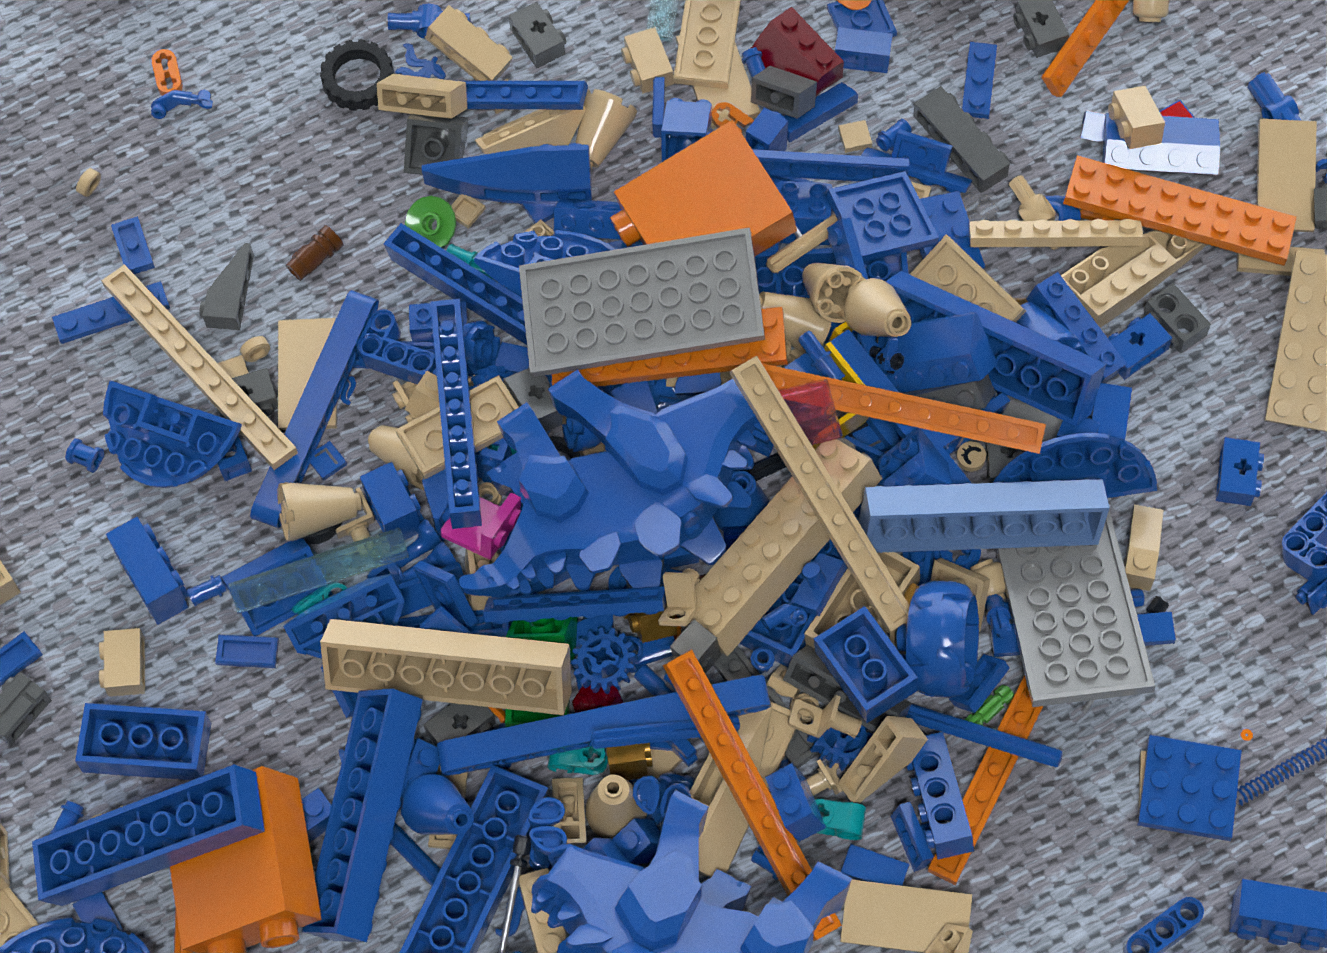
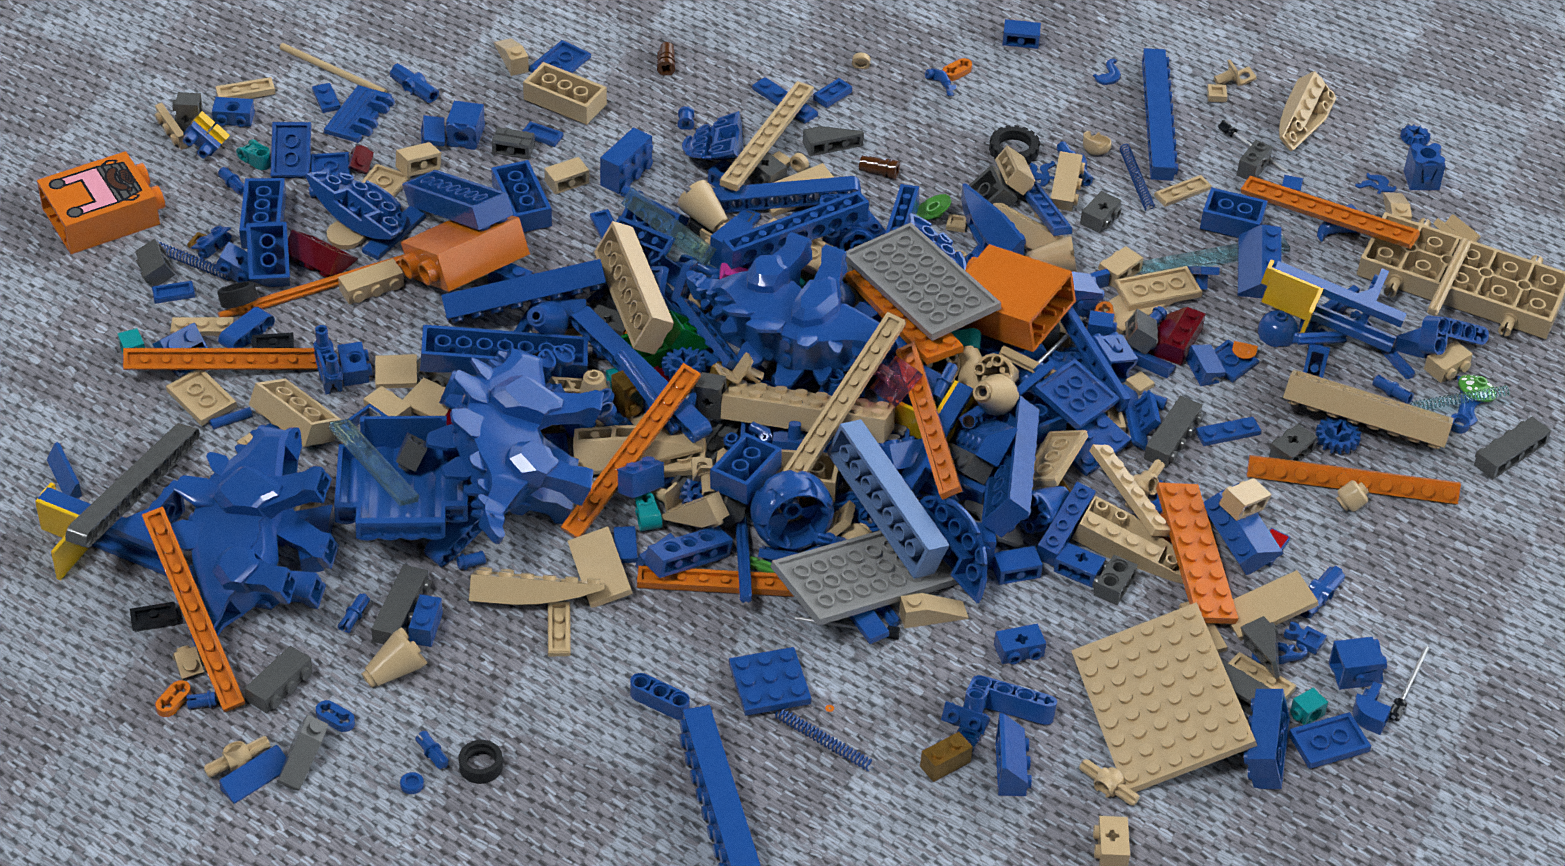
camera: 60 degrees right, 20 degrees down
none -> blue piece [1084,332,1138,383]

